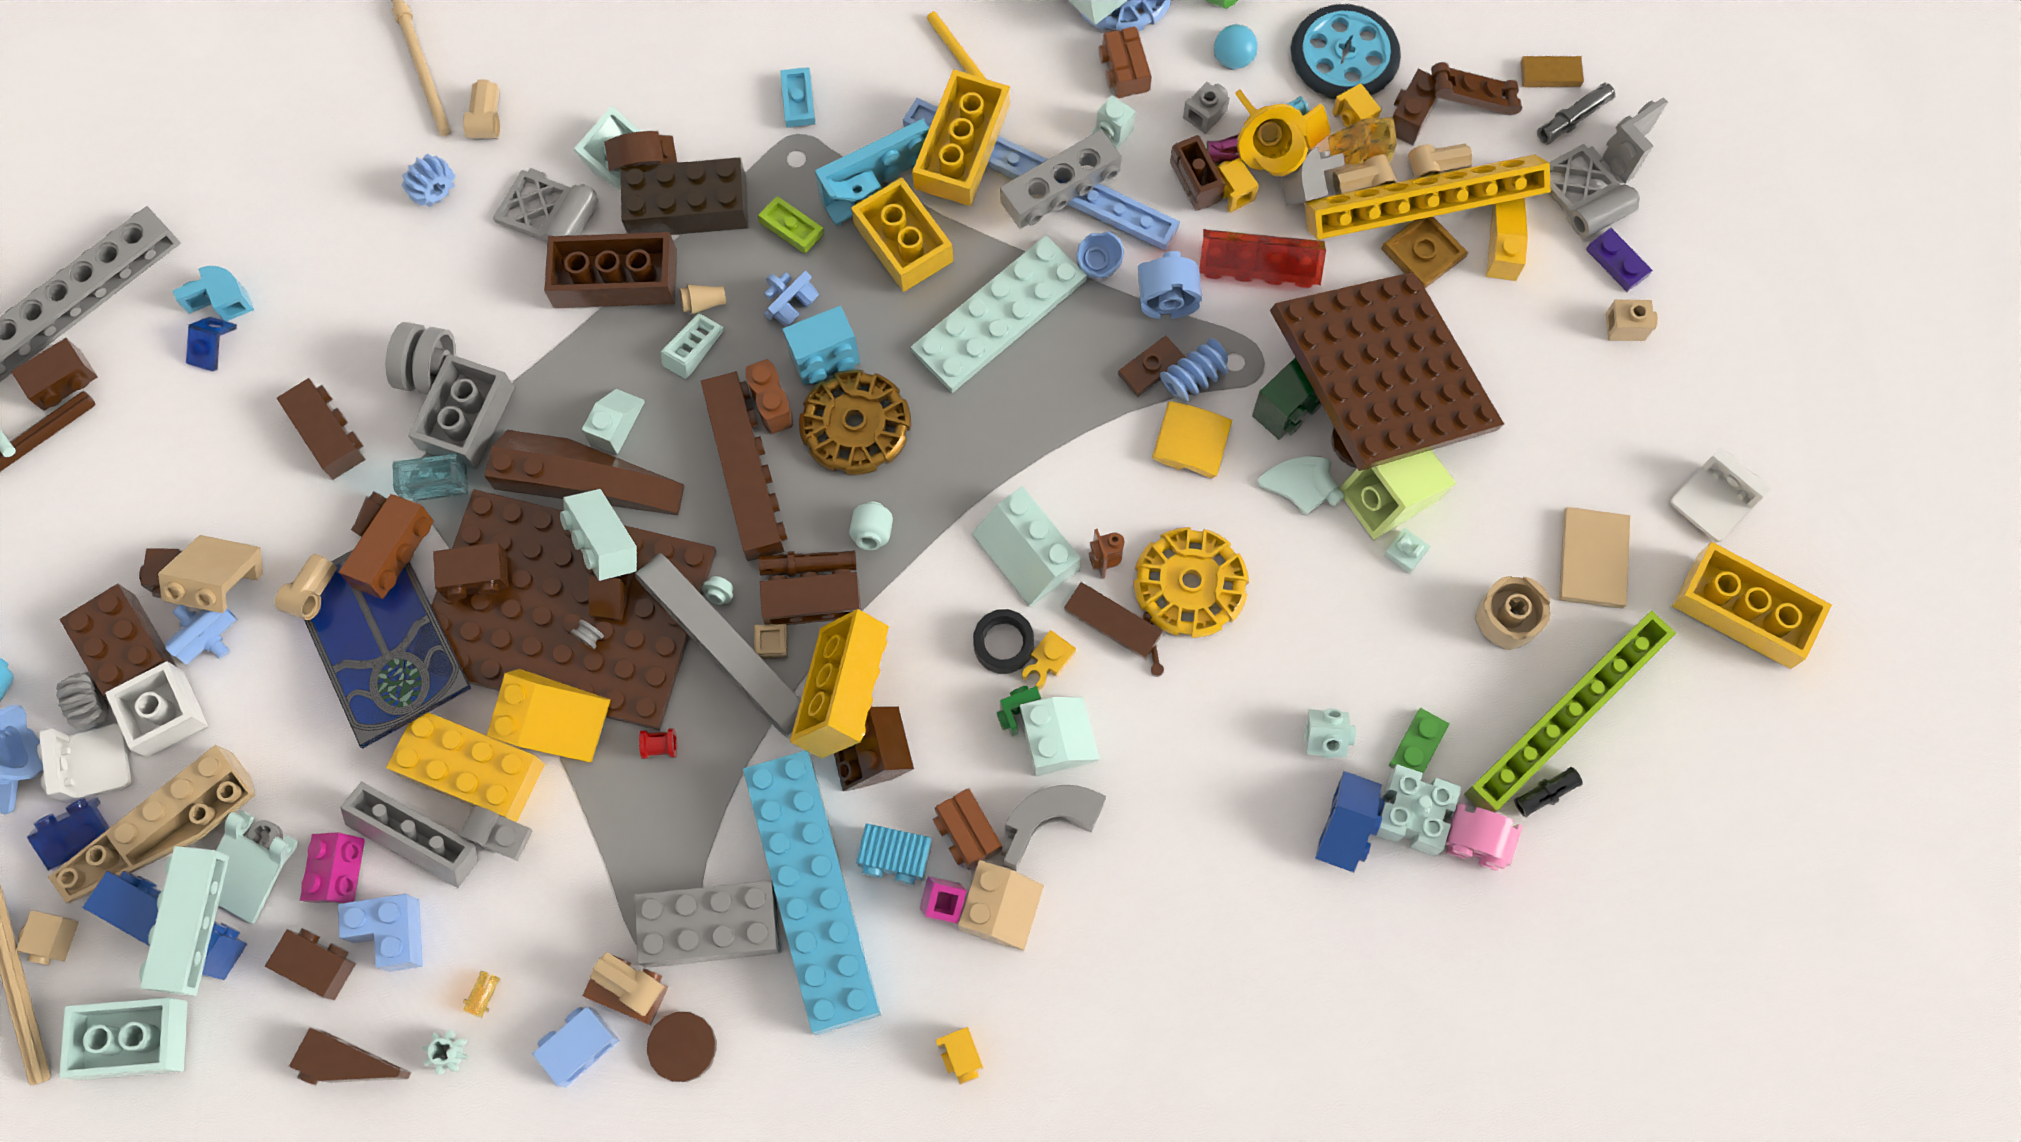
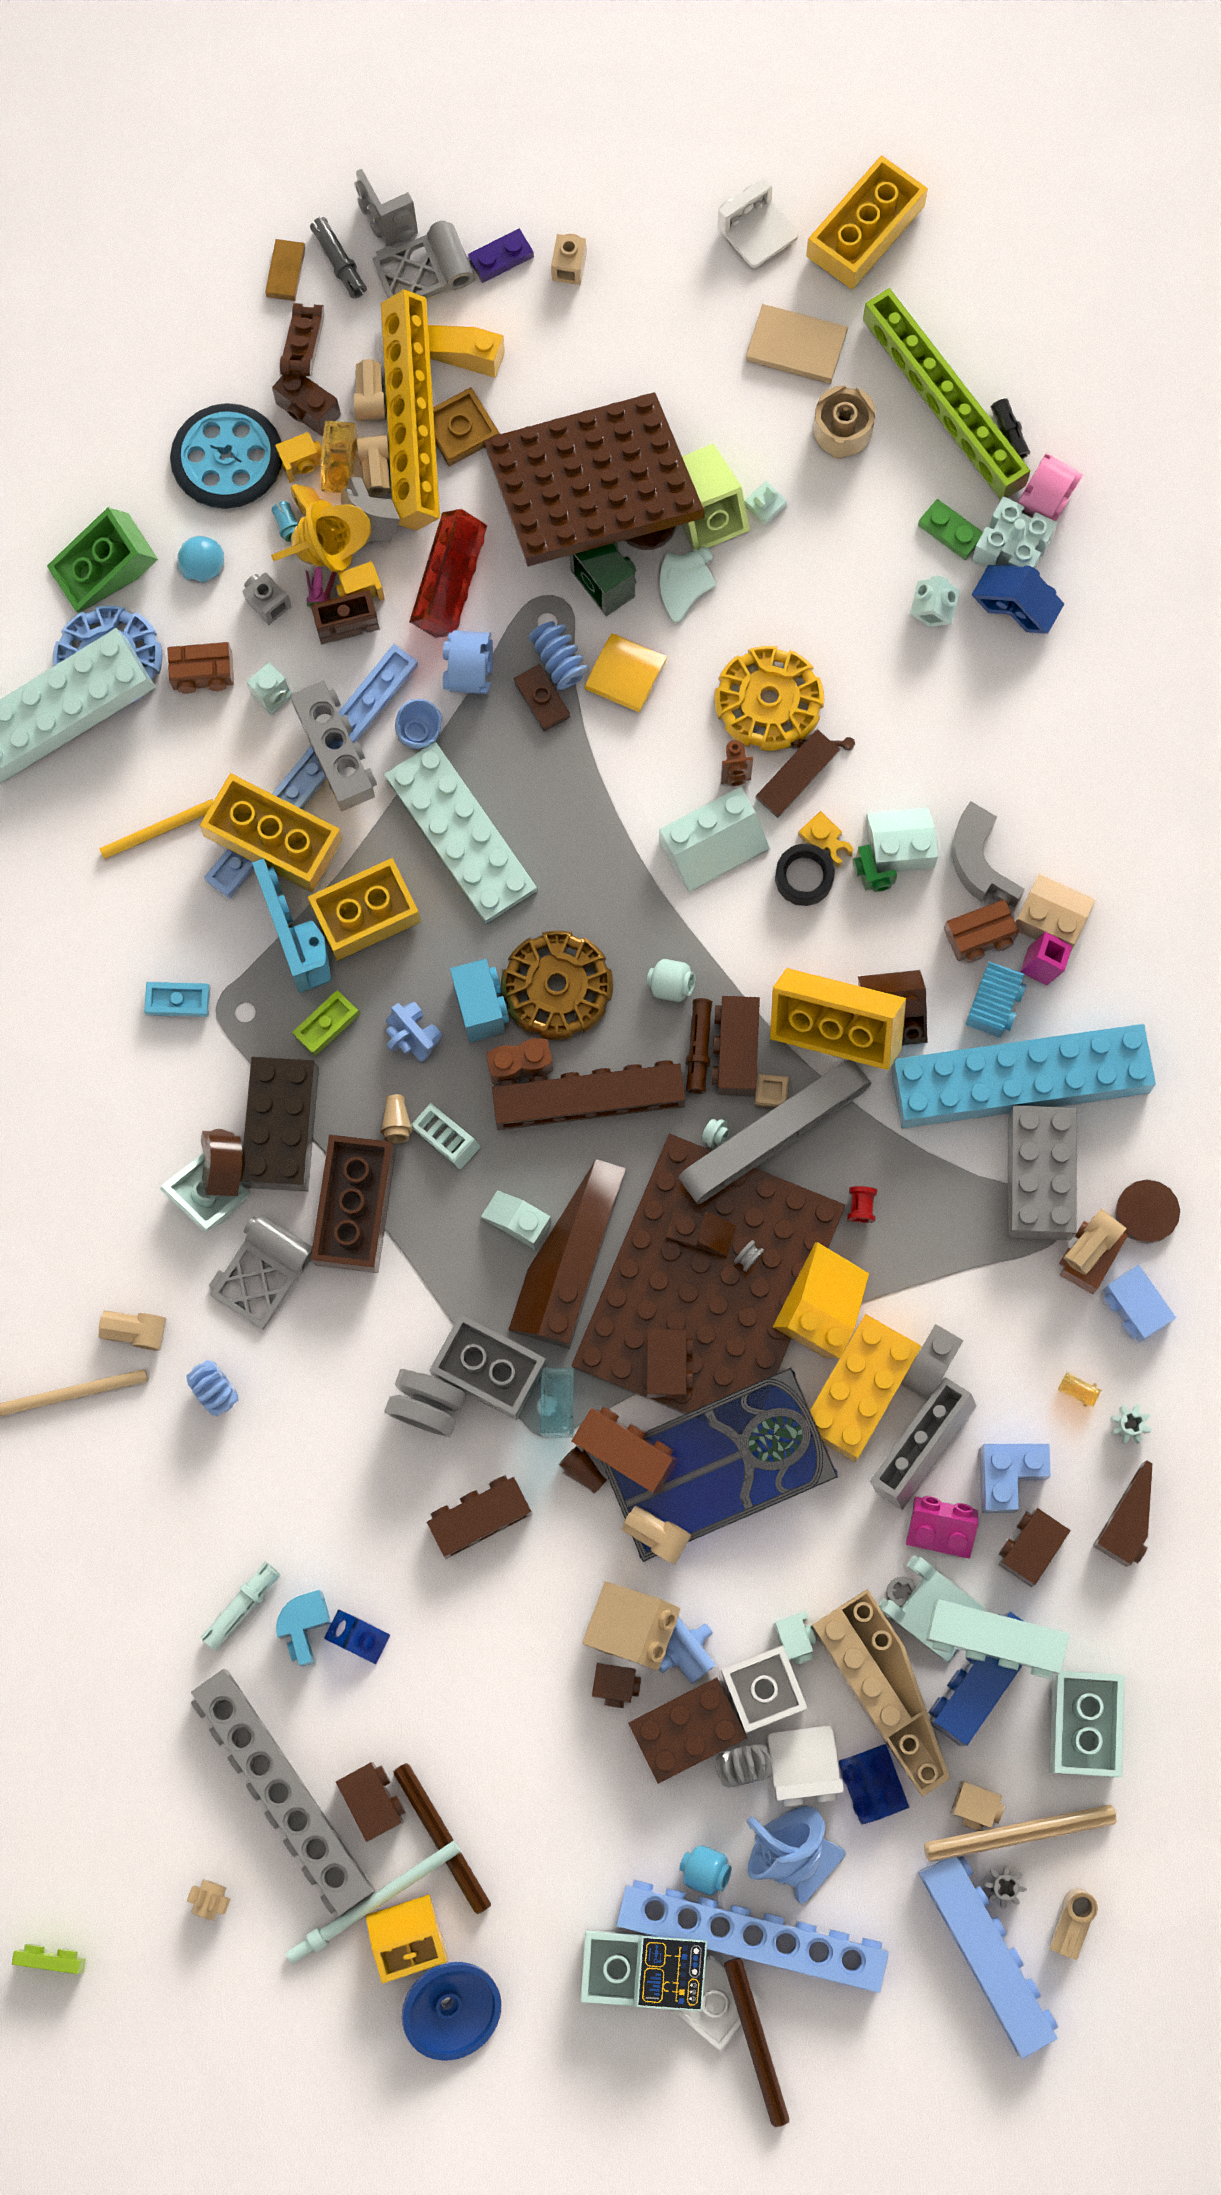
camera: 80 degrees left, 5 degrees up
light aqua brick [560,489,637,581] -> none
yellow brick [936,1027,984,1085] -> none
none -> light aqua pin [200,1561,281,1651]
none -> light aqua brick [774,1611,816,1665]

